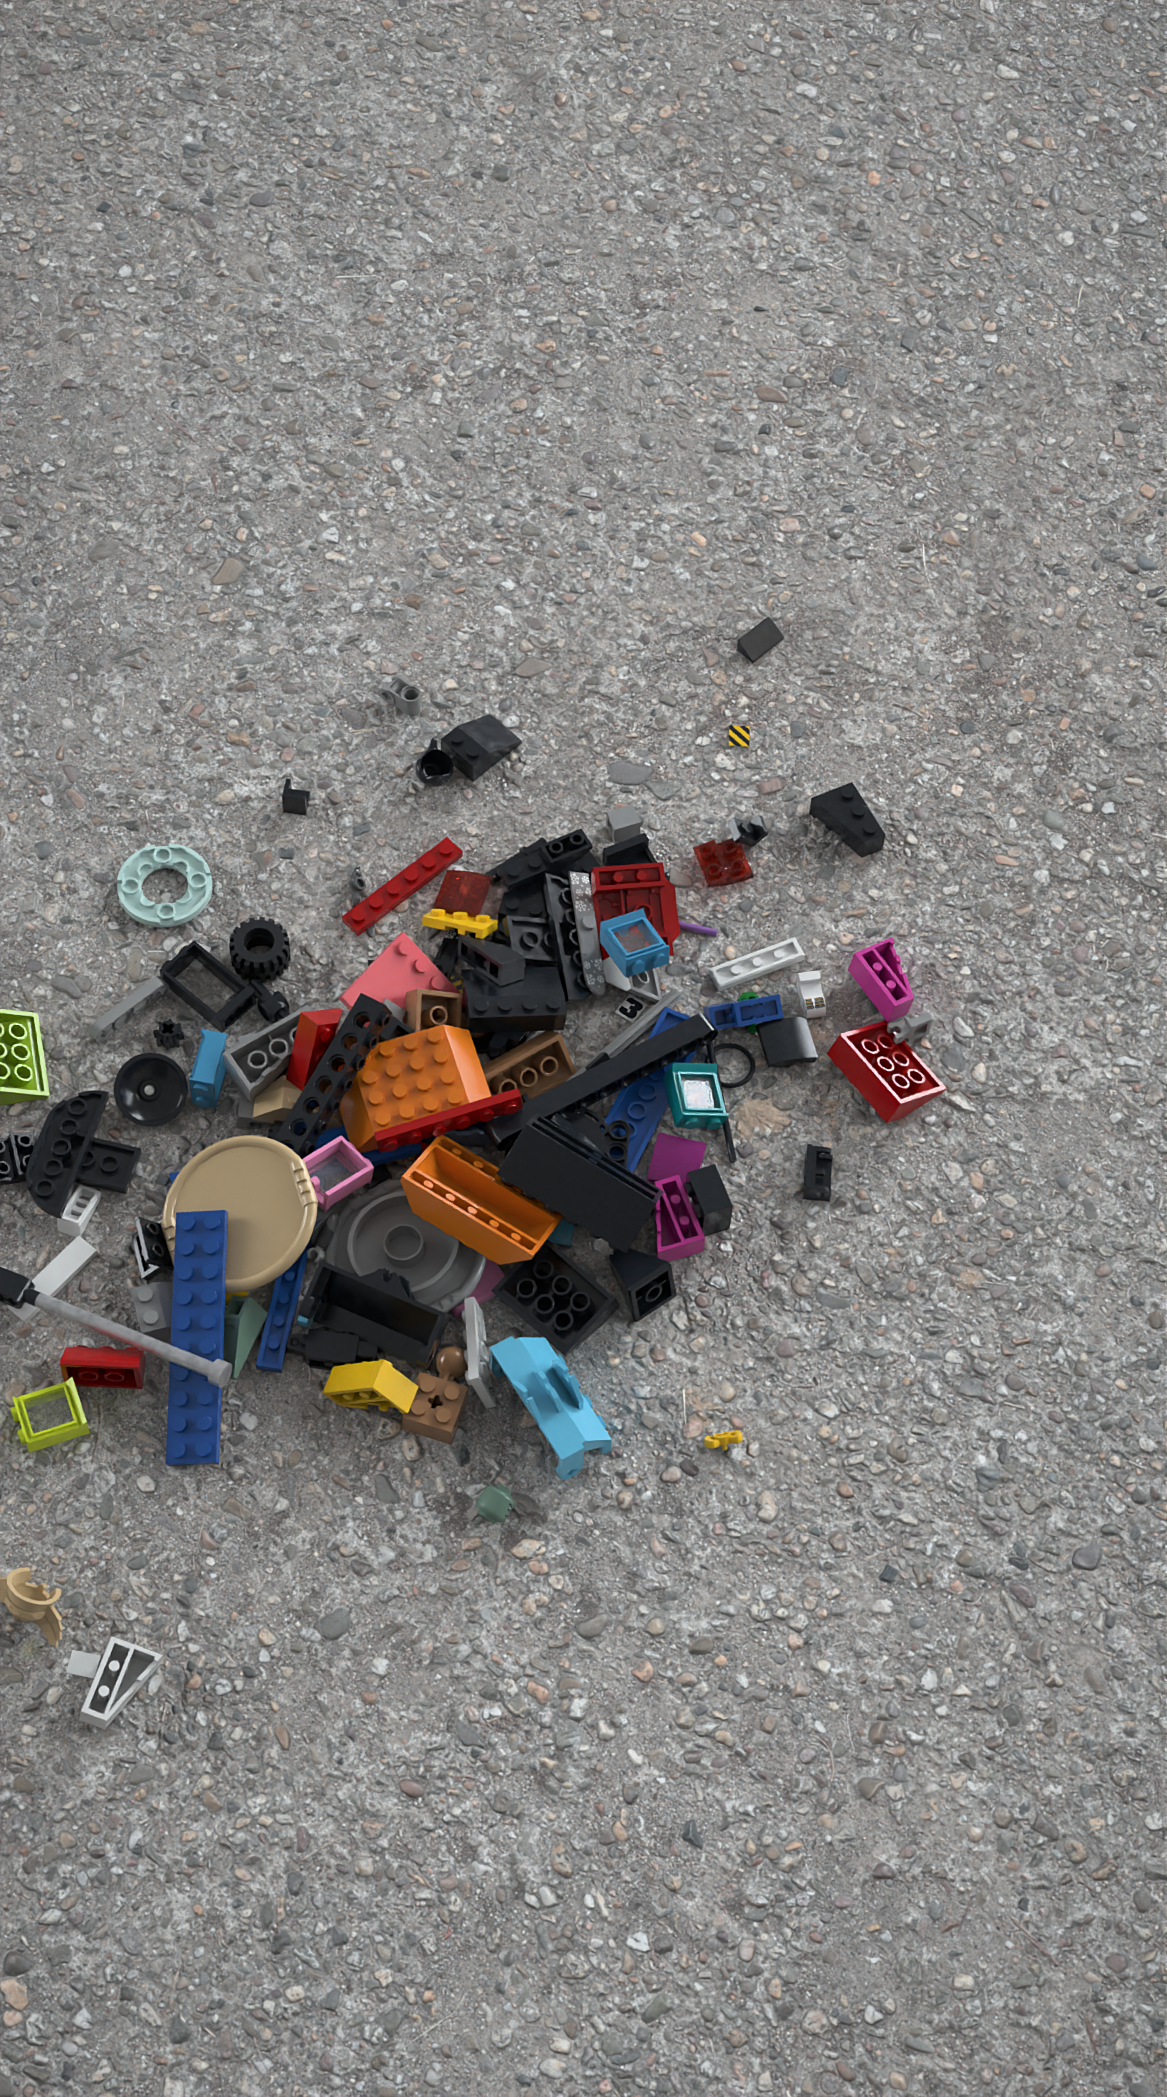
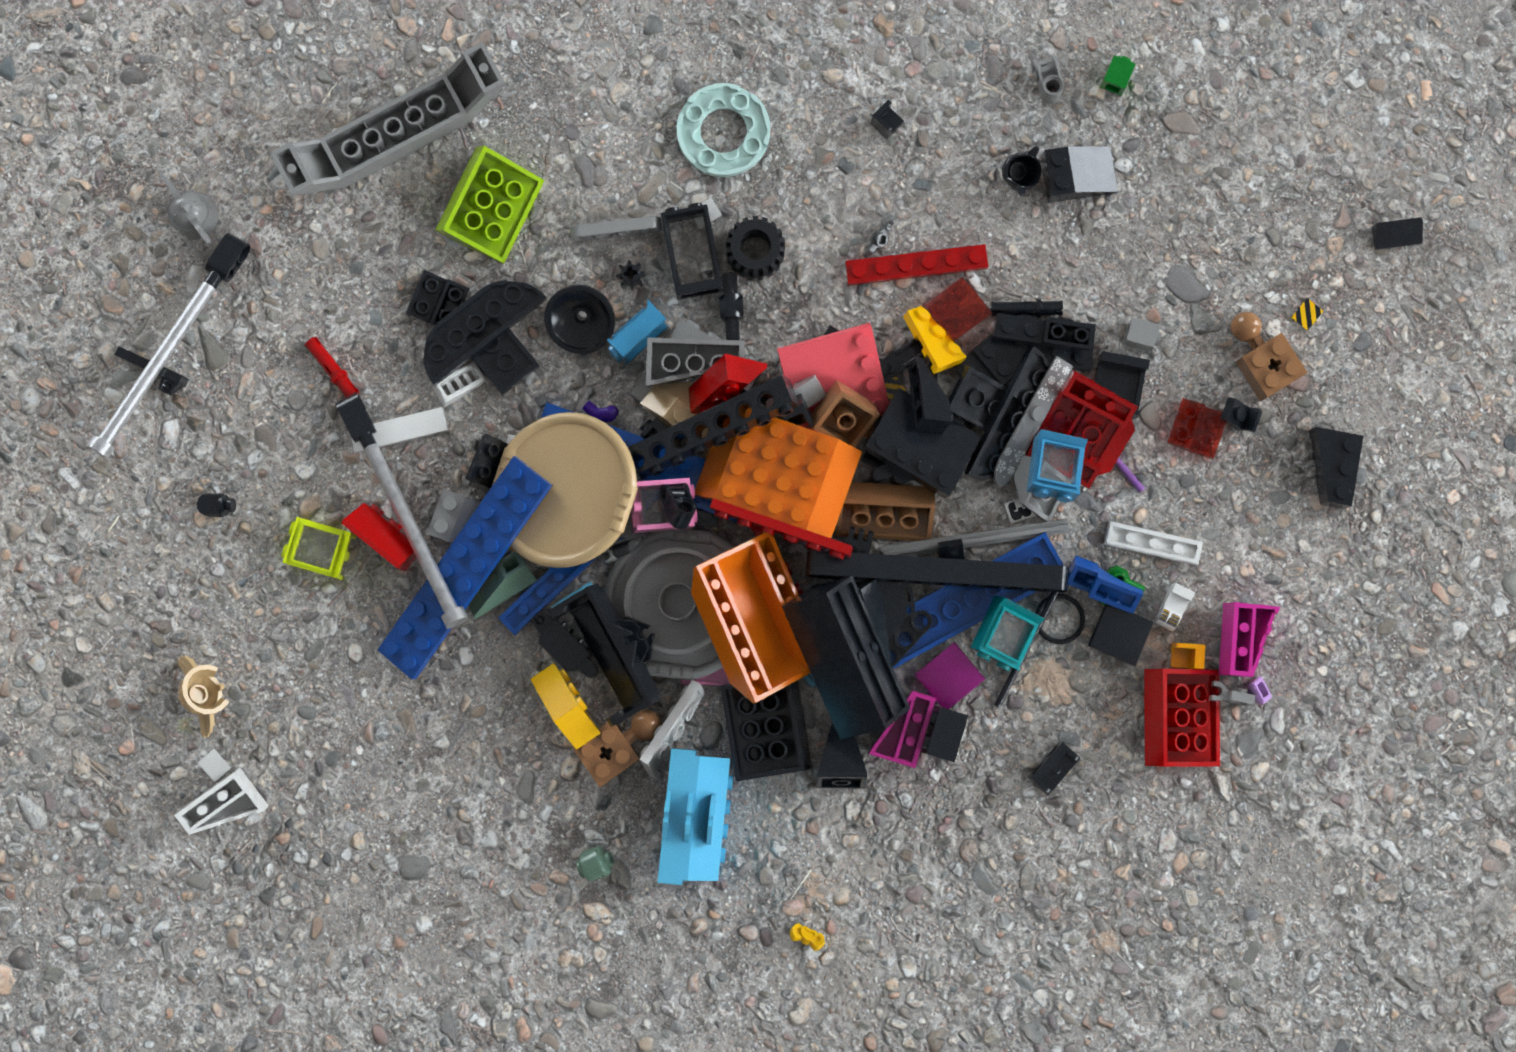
camera: 40 degrees right, 25 degrees up
none -> black piece [659,483,696,529]
none -> green brick [1100,55,1136,96]
none -> light orange panel [1170,643,1205,669]
none -> medium nougat brick [1231,312,1308,402]
none -> lavender slope [1247,676,1272,705]

